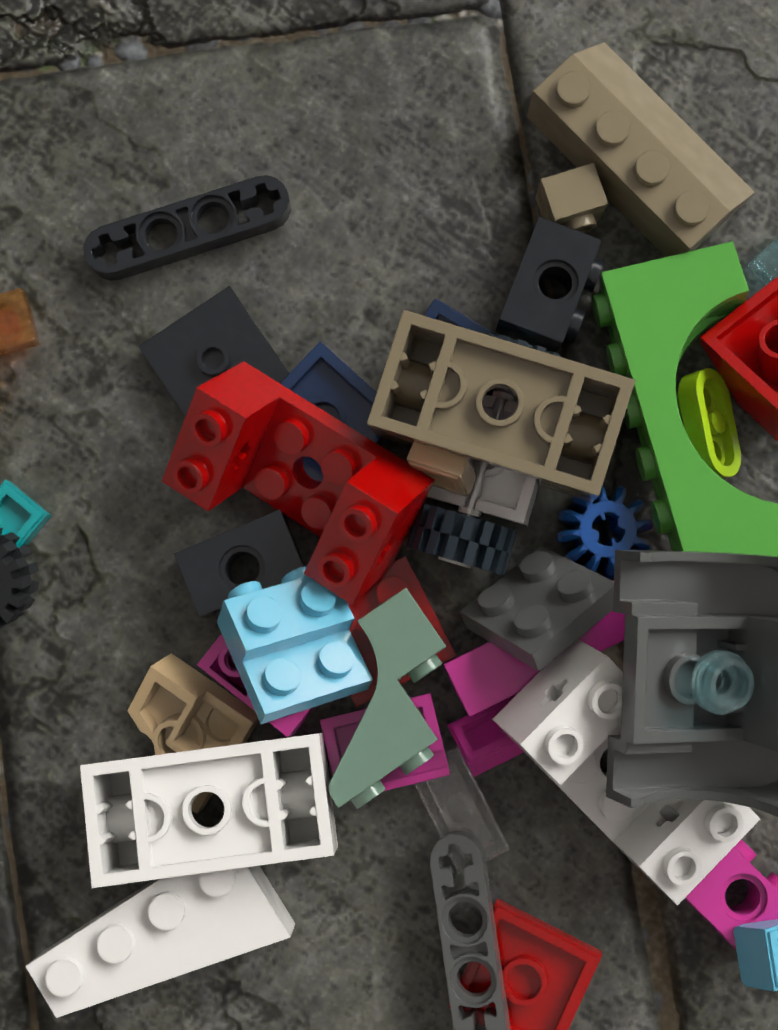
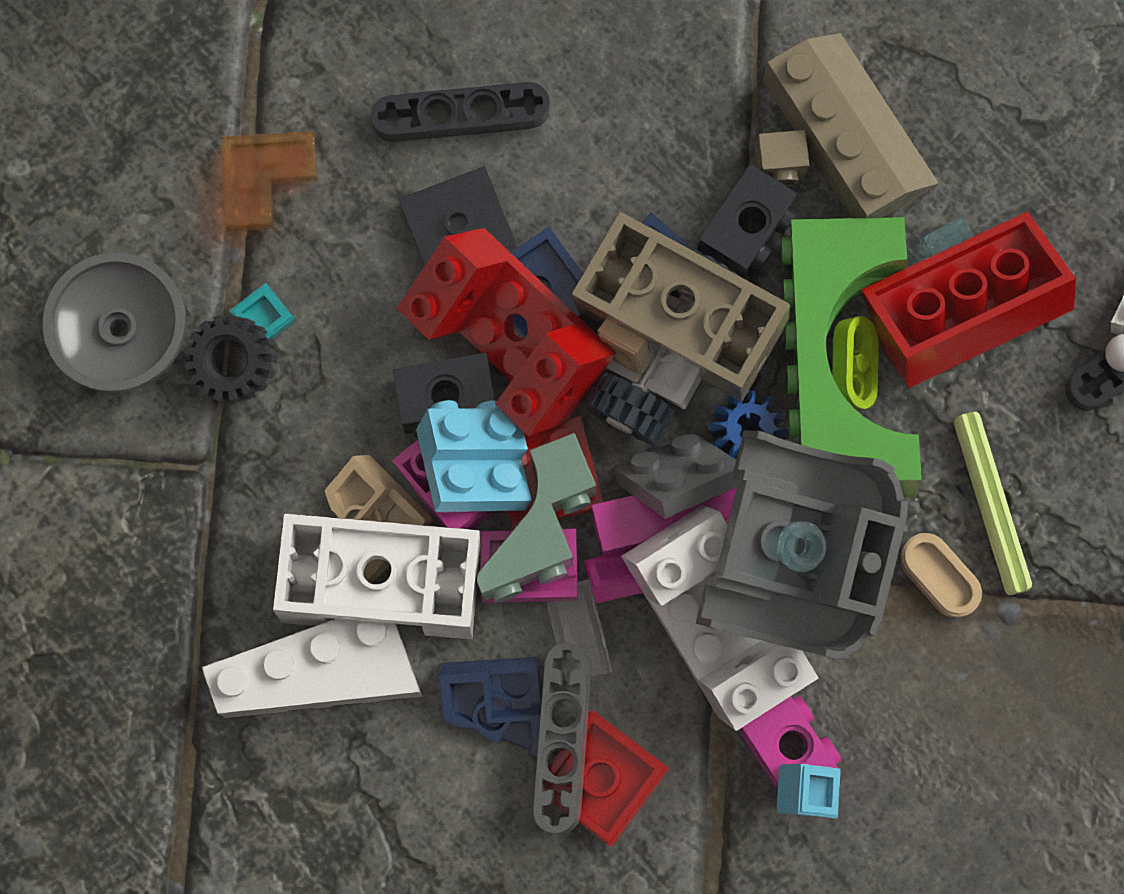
camera: 10 degrees right, 5 degrees down
none -> dark blue slope [439,657,542,757]

